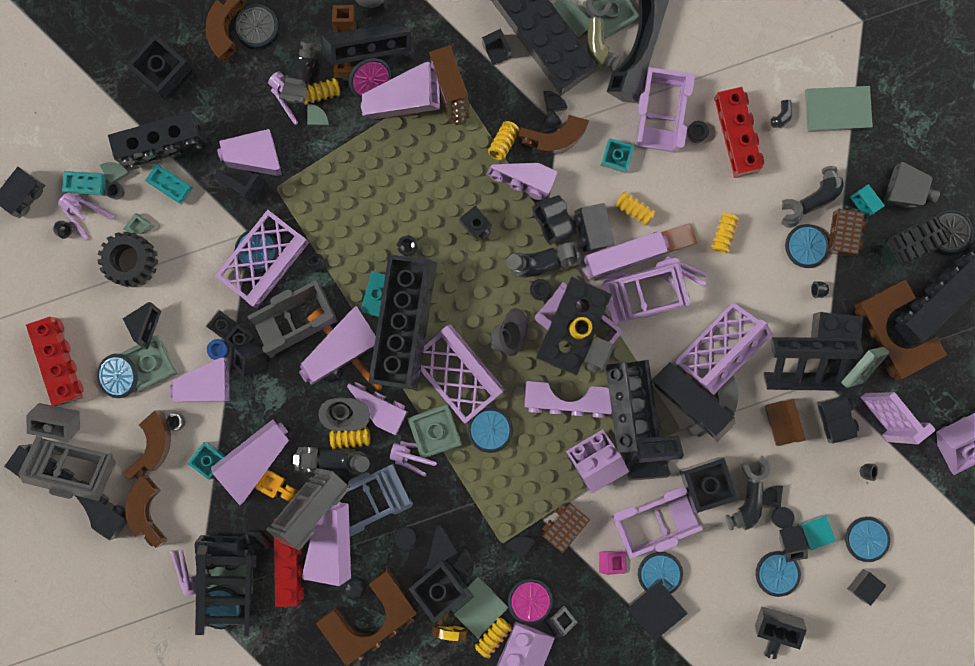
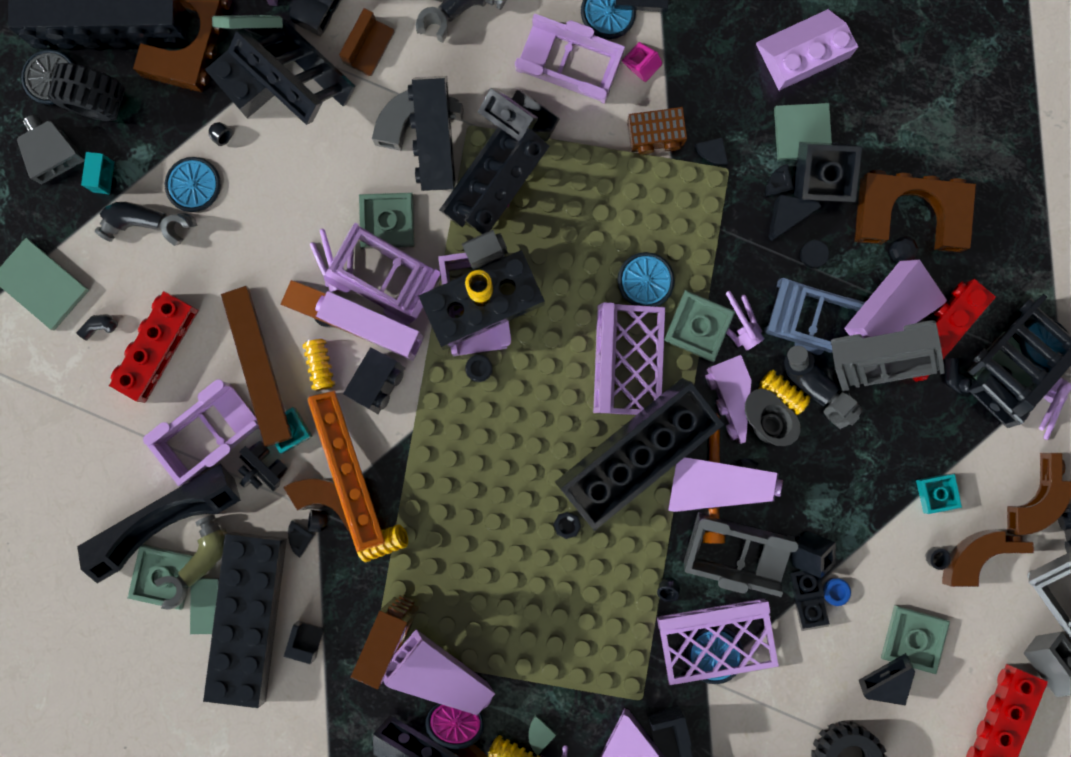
camera: 135 degrees left, 0 degrees up
dark azure wheel [97,353,138,398] -> none
lavender slope [170,358,229,402] -> none
lavender slope [211,420,289,505] -> none
light orange plate [255,469,298,502] -> none
teal plate [360,271,385,317] -> none
piece [432,624,467,641] -> none
black brick [459,205,492,241] -> none
yellow piece [475,617,512,658] -> none
lavender slope [486,163,557,200] -> none
dark grey piece [491,308,528,356] -> none
piece [506,242,583,278] -> none
dark pink wheel [508,578,553,625] -> none
lavender arch [524,381,612,418] -> none
black brick [532,195,577,245] -> none
black slope [544,606,578,638] -> none
lavender slope [566,429,629,494] -> none
lavender fence [674,302,773,395] -> none
black brick [679,457,739,513] -> none
black tile [687,121,709,143] -> none
yellow piece [711,213,739,254] -> none
reddish brown brick [828,208,866,257] -> none
none -> reddish brown tile [221,286,293,447]
none -> black hips [238,441,288,492]
none -> orange tile [308,391,385,552]
none -> sand green tile [359,193,415,249]

